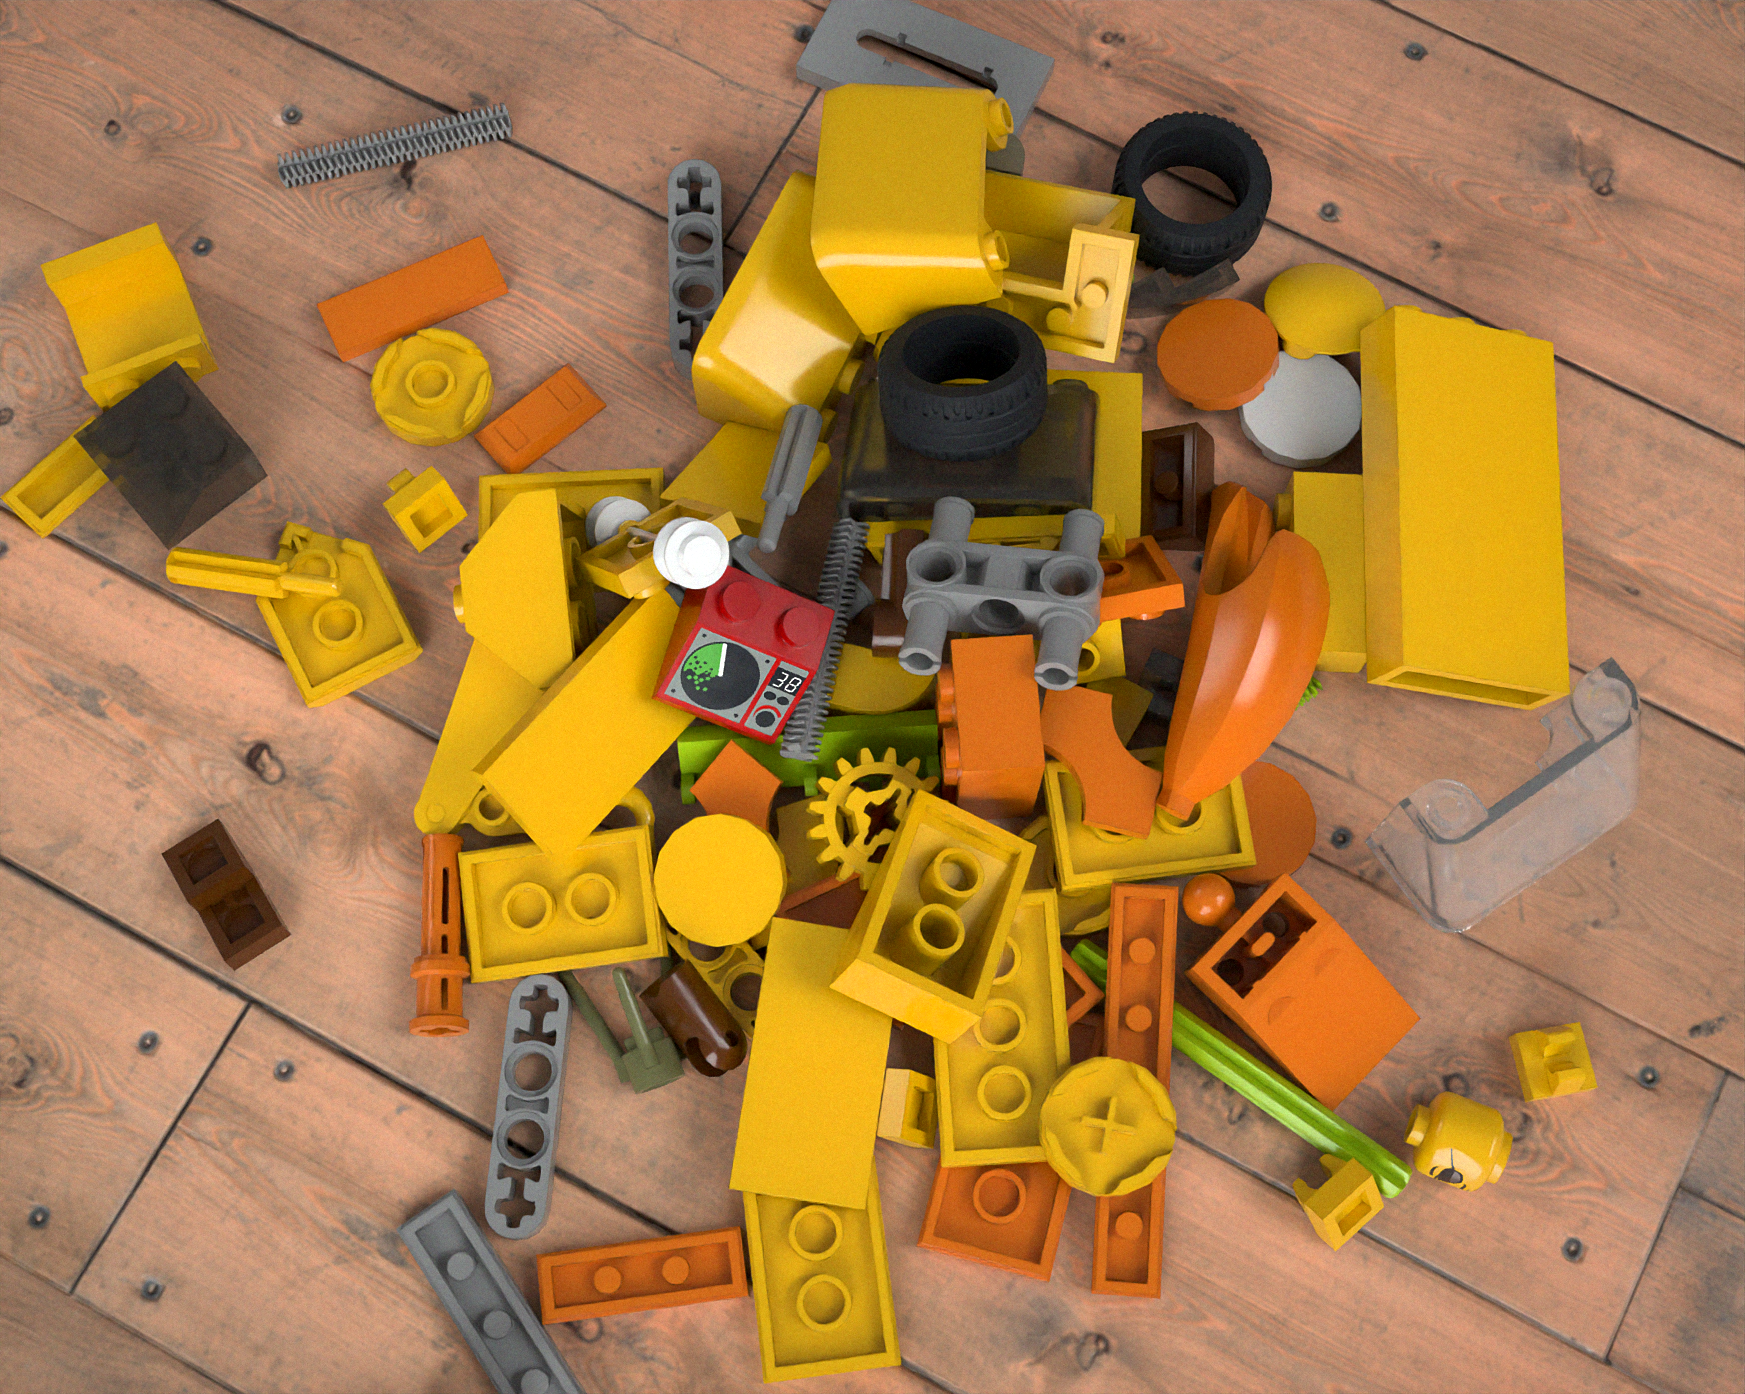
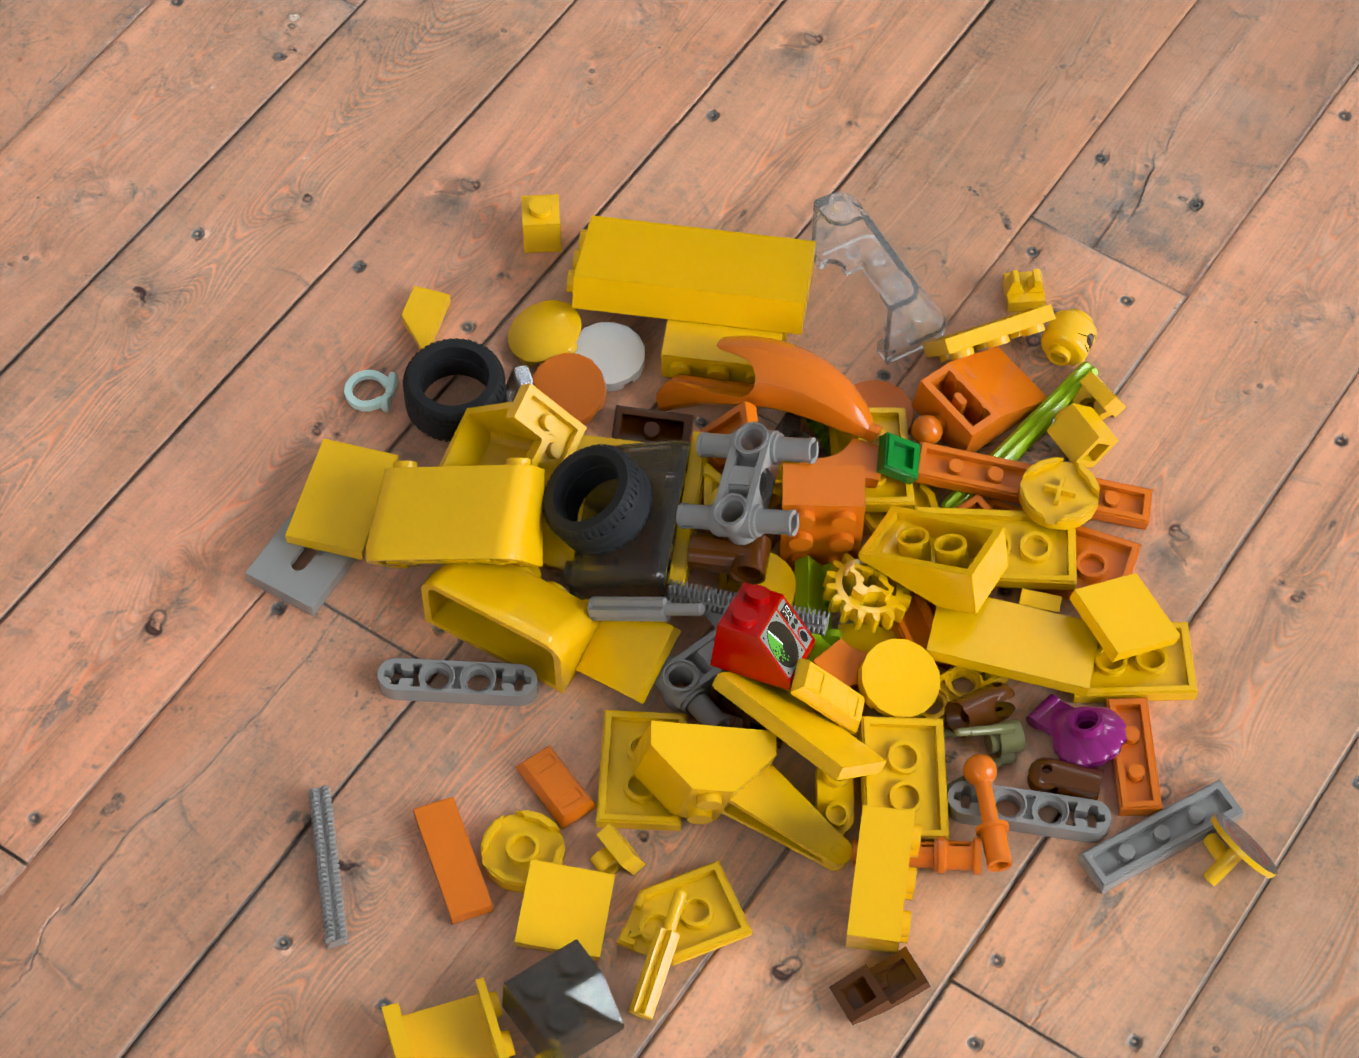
camera: 85 degrees left, 15 degrees down
plate [575,496,742,599] -> none
none -> yellow tile [285,438,399,560]
none -> light aqua piece [344,370,399,413]
none -> yellow tile [402,285,451,351]
none -> yellow tile [514,859,615,961]
none -> yellow brick [521,194,562,253]
none -> yellow tile [790,658,865,735]
none -> yellow brick [846,805,922,954]
none -> green tile [877,432,921,484]
none -> yellow plate [922,304,1056,362]
none -> orange pin [963,754,1012,872]
none -> magenta animal [1026,694,1127,767]
none -> reddish brown piece [1027,757,1104,800]
none -> yellow brick [1046,403,1119,468]
none -> yellow tile [1069,573,1181,662]

